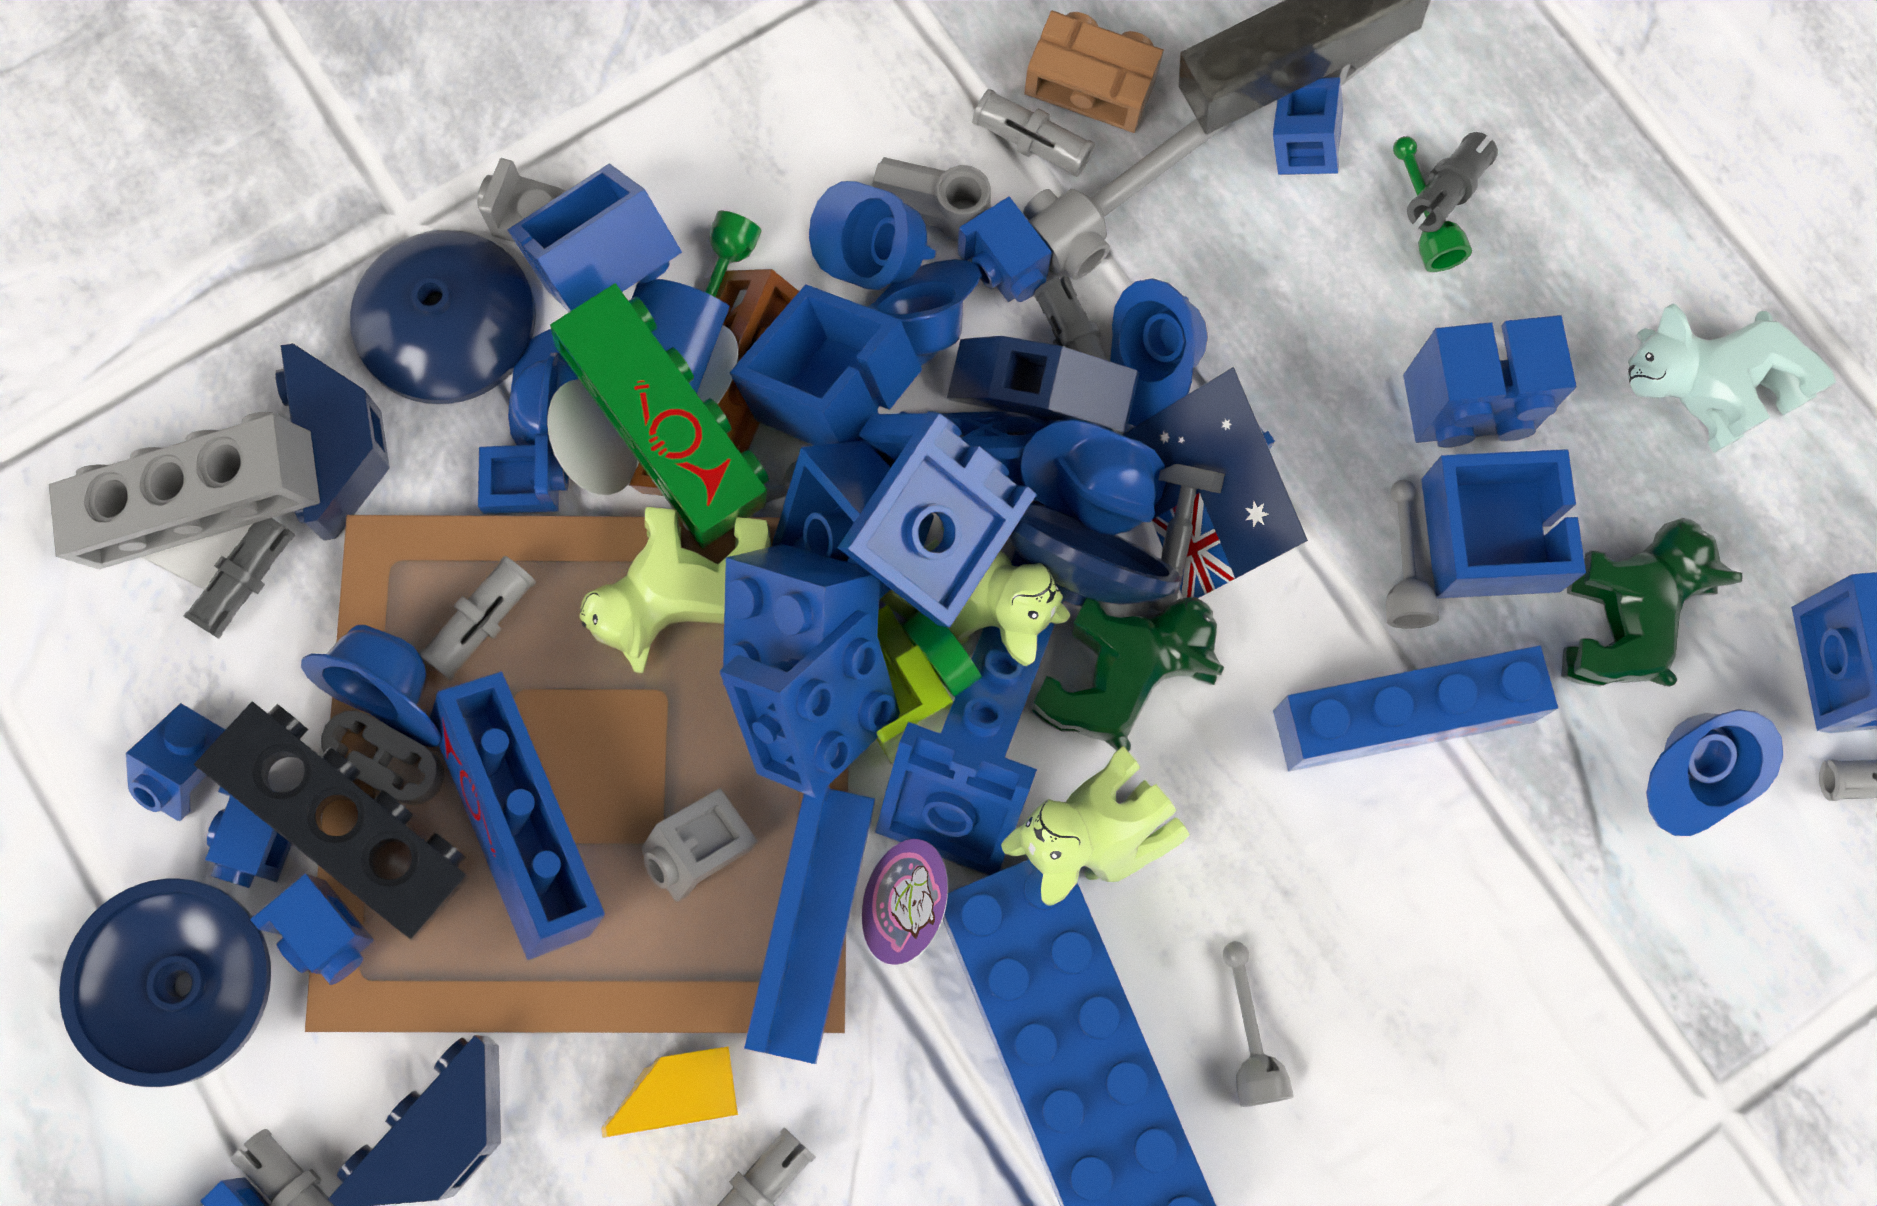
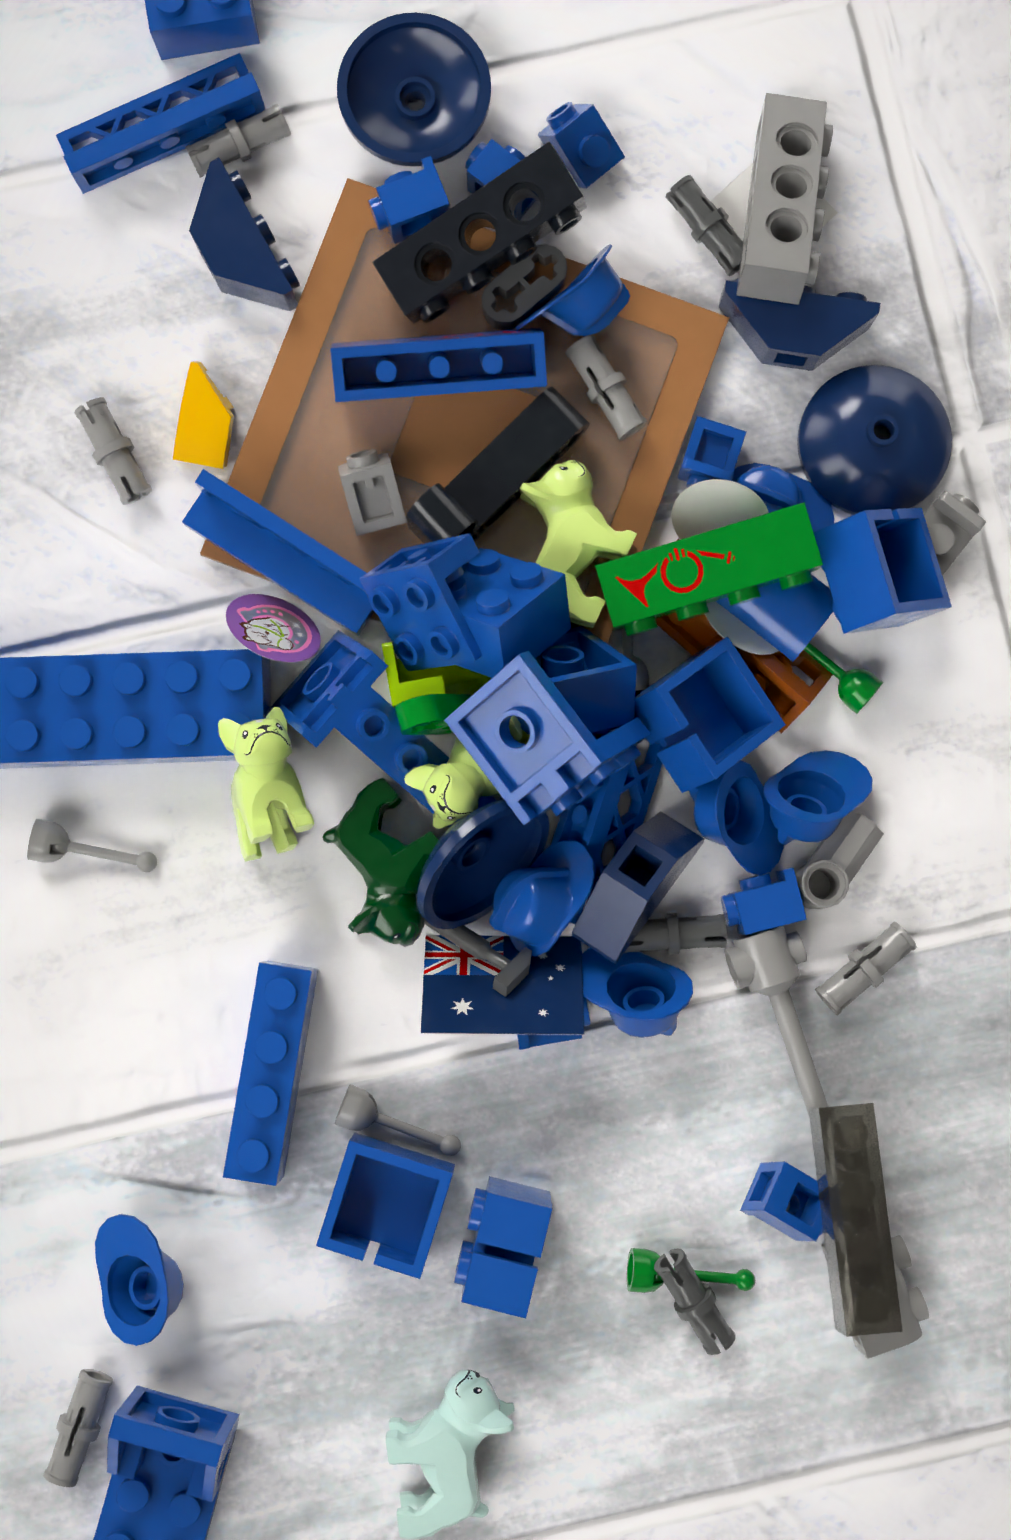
camera: 115 degrees right, 10 degrees up
medium nougat brick [1024,10,1164,133] -> none
dark green animal [1561,518,1742,687] -> none
none -> black beam [406,386,590,543]

